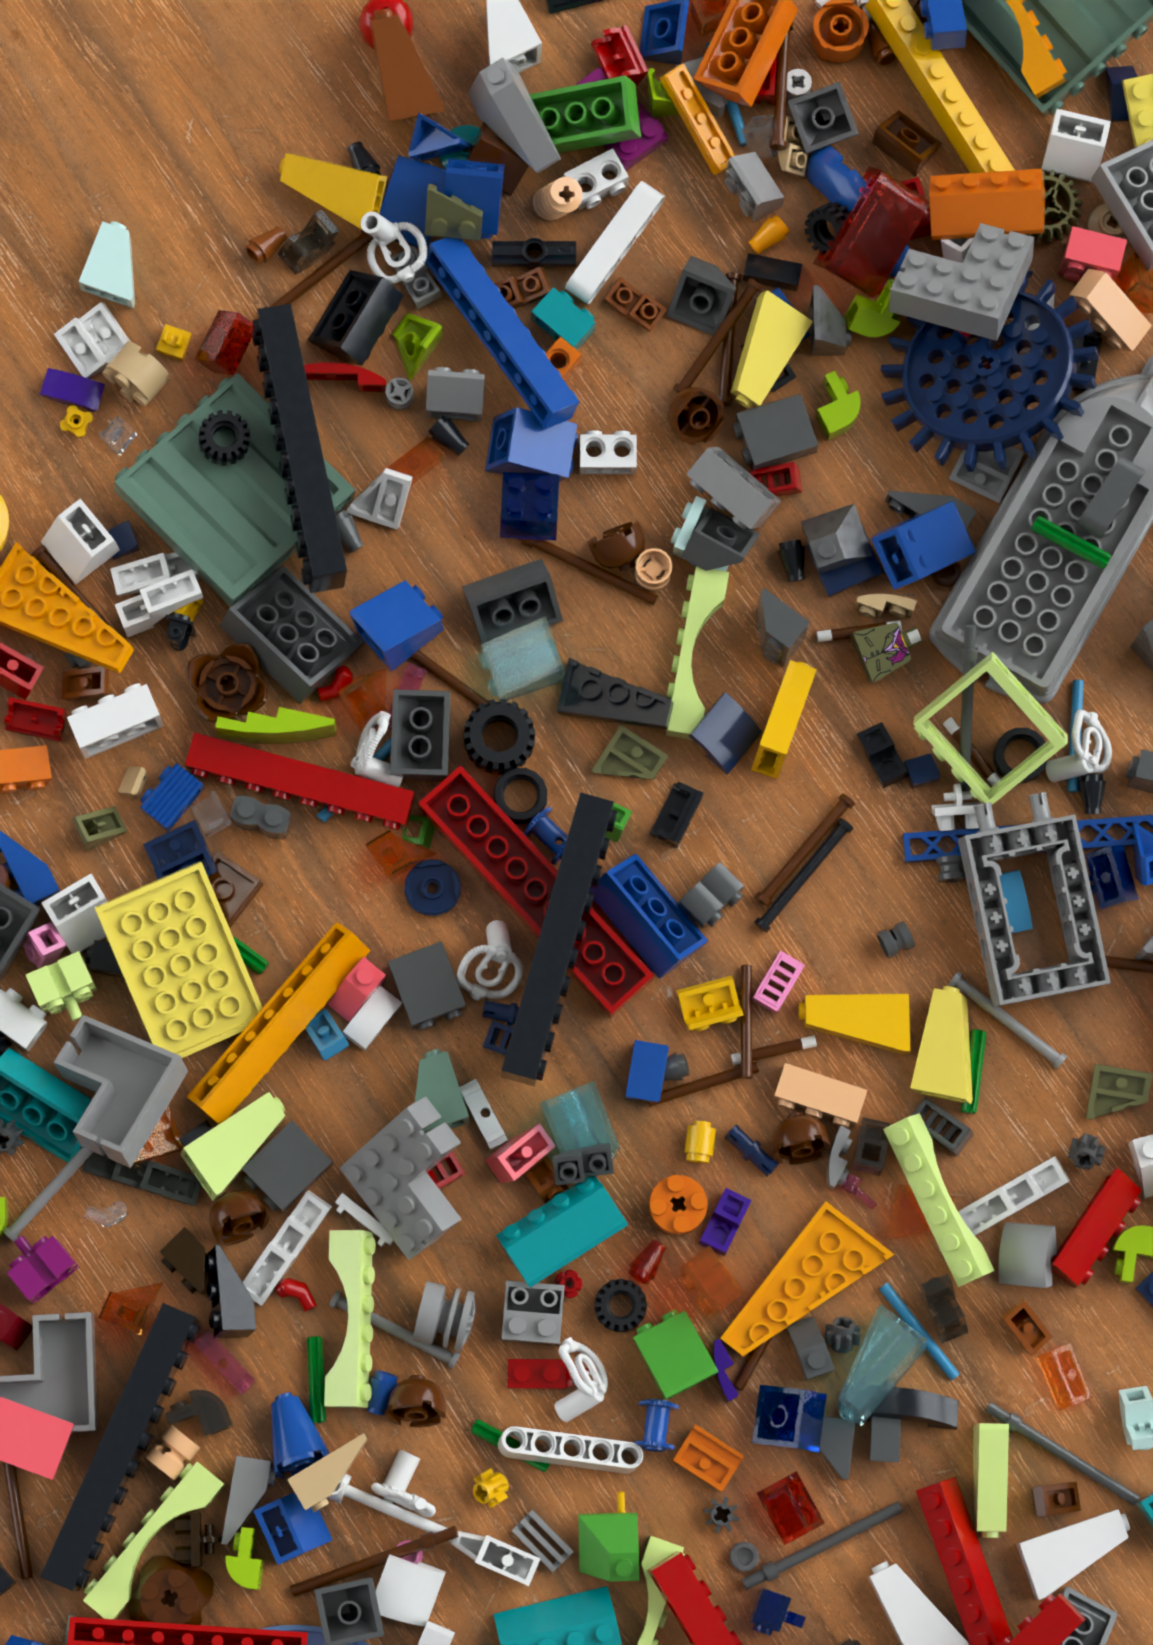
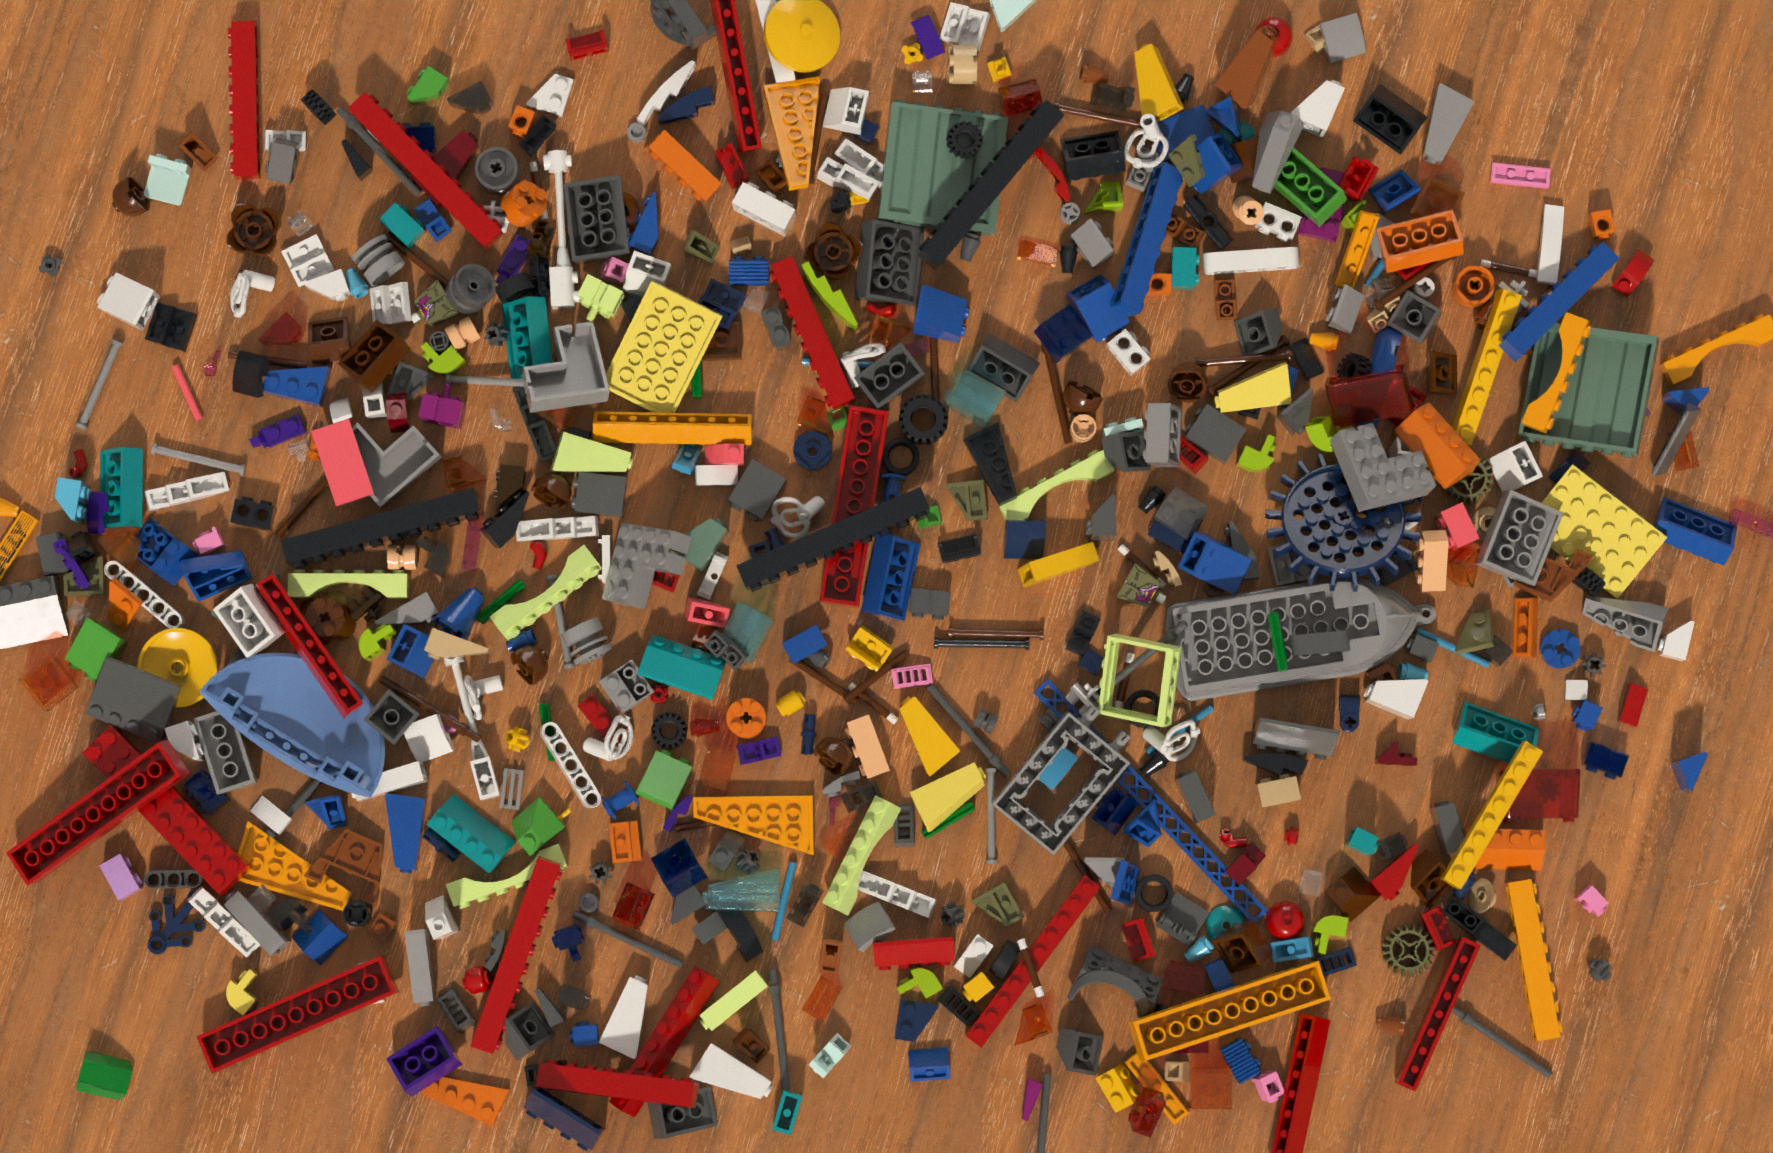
camera: 55 degrees right, 5 degrees up
white wing [346,468,413,530] -> none
none -> dark grey bar [927,684,1011,778]

